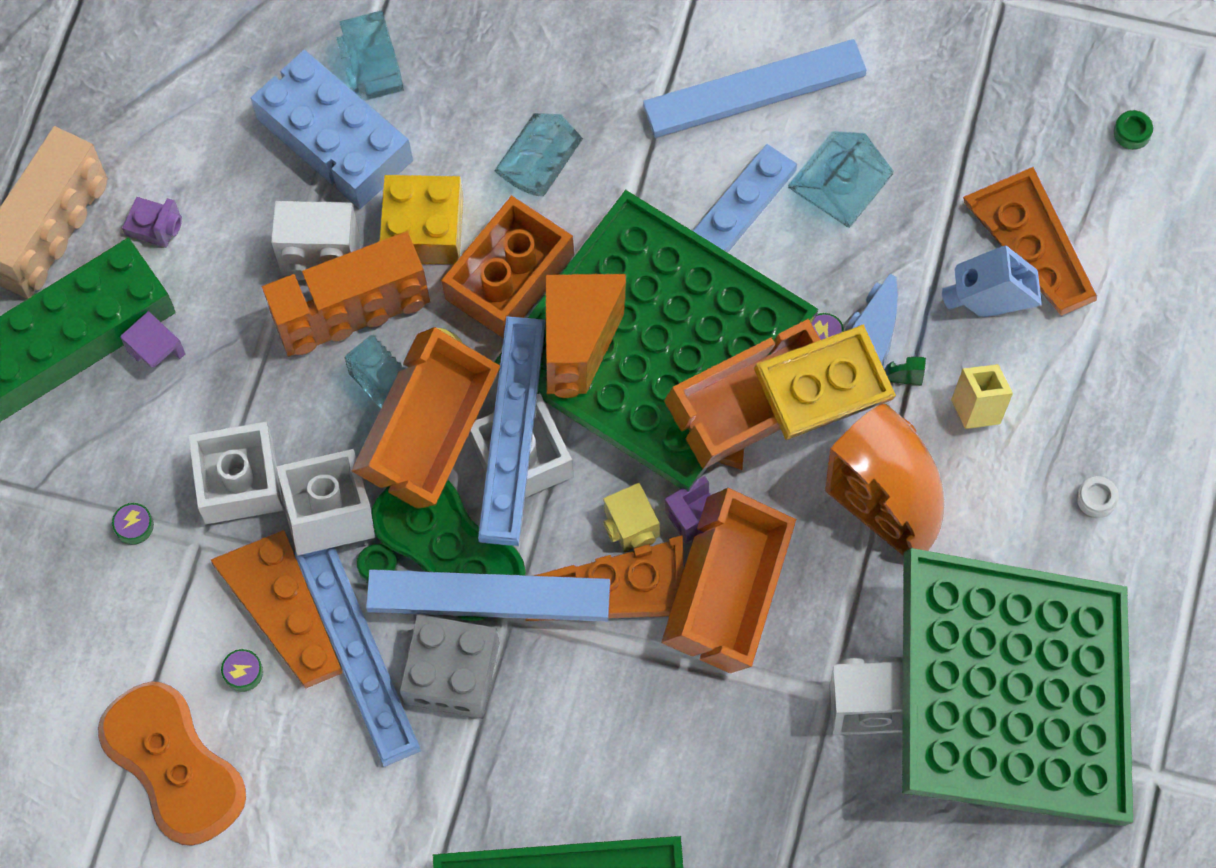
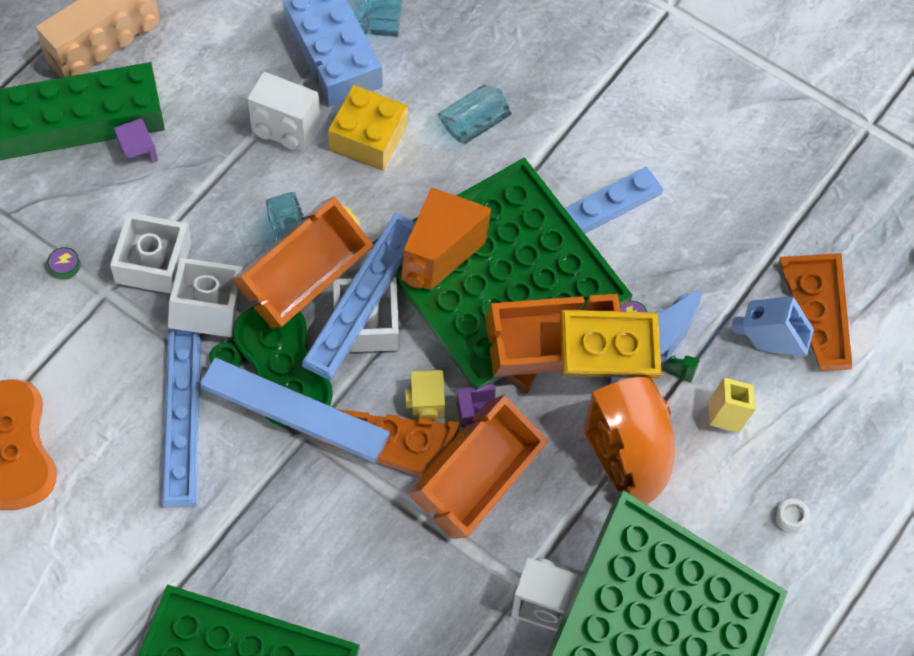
camera: 15 degrees right, 5 degrees down
medium lavender bracket [122,196,182,248] -> none
orange wing [211,530,343,689] -> none
tile [221,649,263,692] -> none
orange piece [262,231,430,357] -> none
light grey piece [400,614,500,719] -> none
orange brick [441,195,574,339] -> none
light blue tile [643,39,867,138] -> none
clear light blue slope [788,131,894,228] -> none

